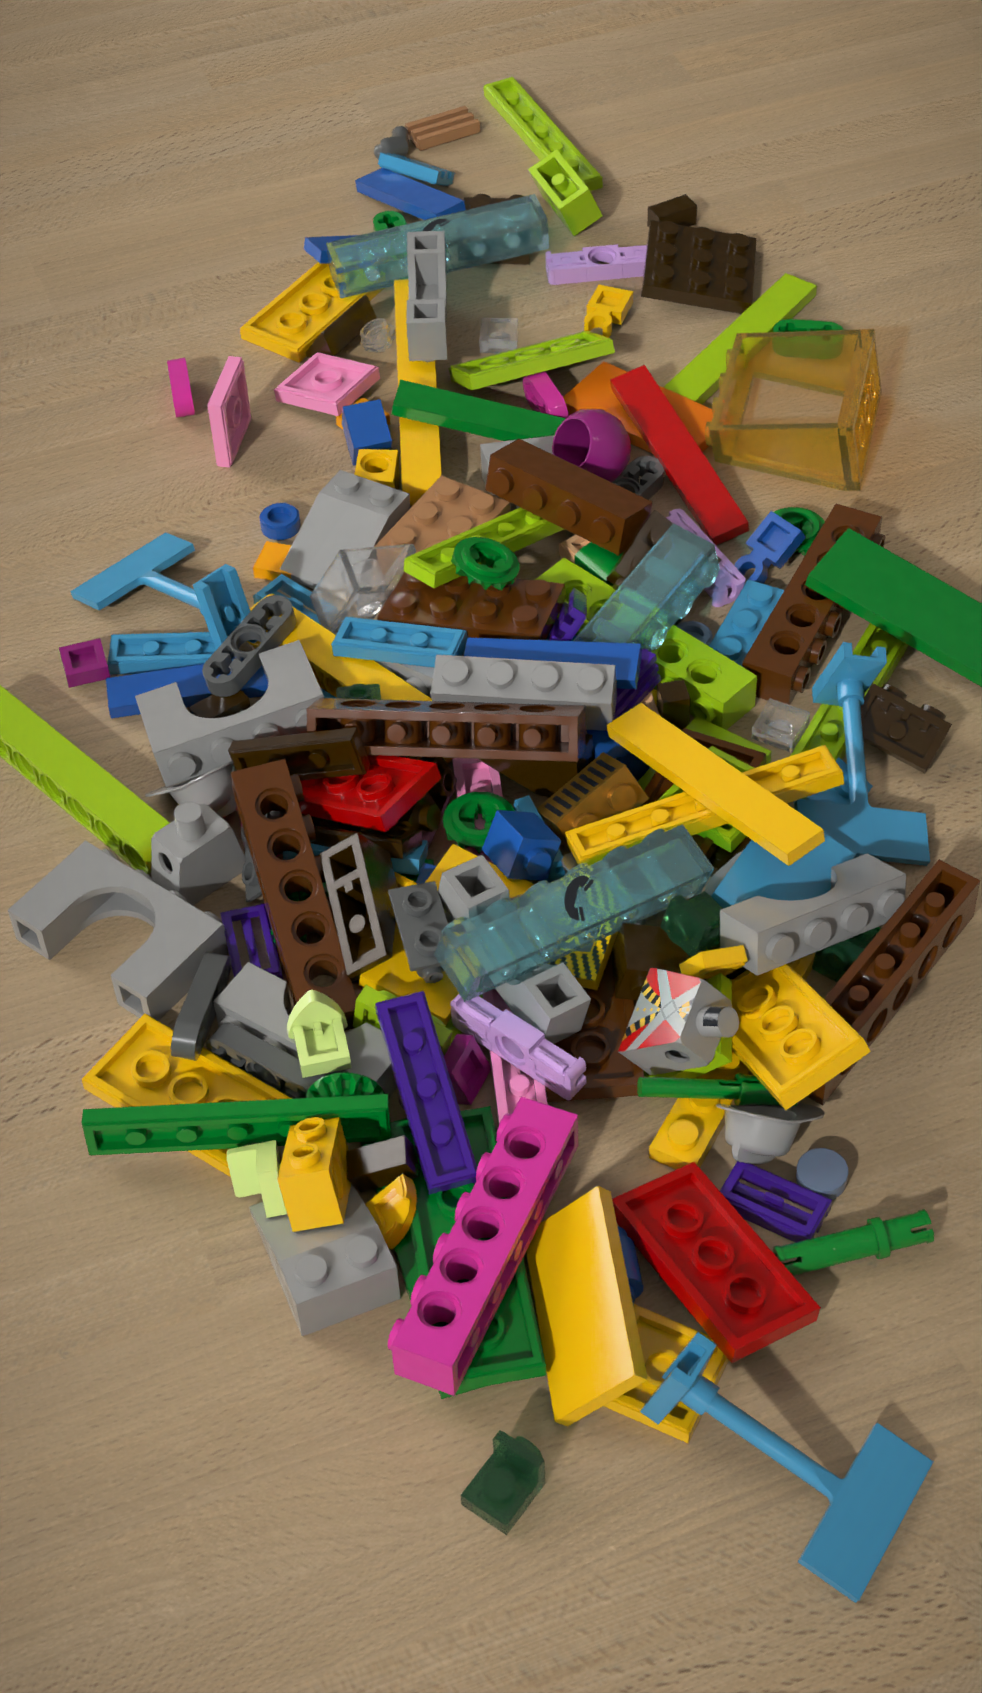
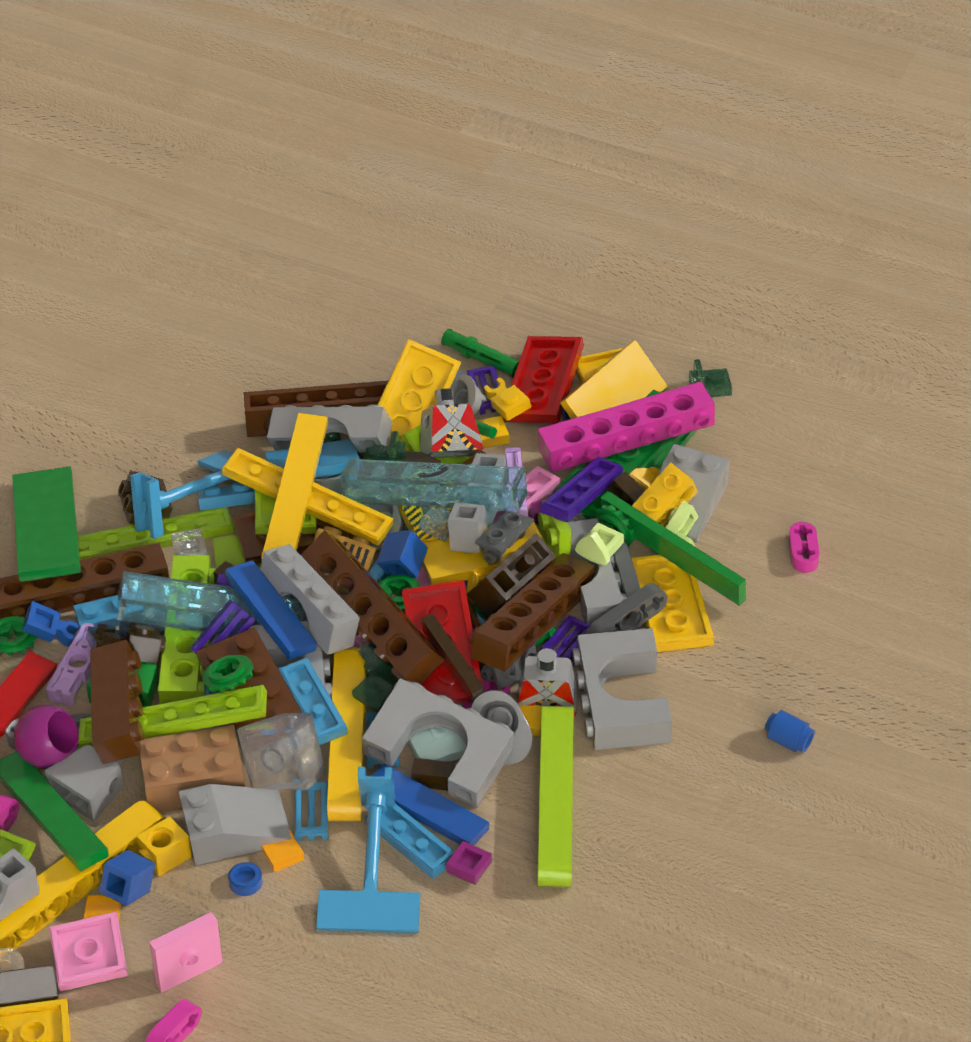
camera: 135 degrees left, 5 degrees down
dark grey beam [202,595,296,697] -> none
dark azure piece [640,1332,934,1603] -> none
yellow tile [679,945,748,980] -> none
none -> yellow plate [484,378,531,421]
none -> dark pink beam [789,522,819,573]

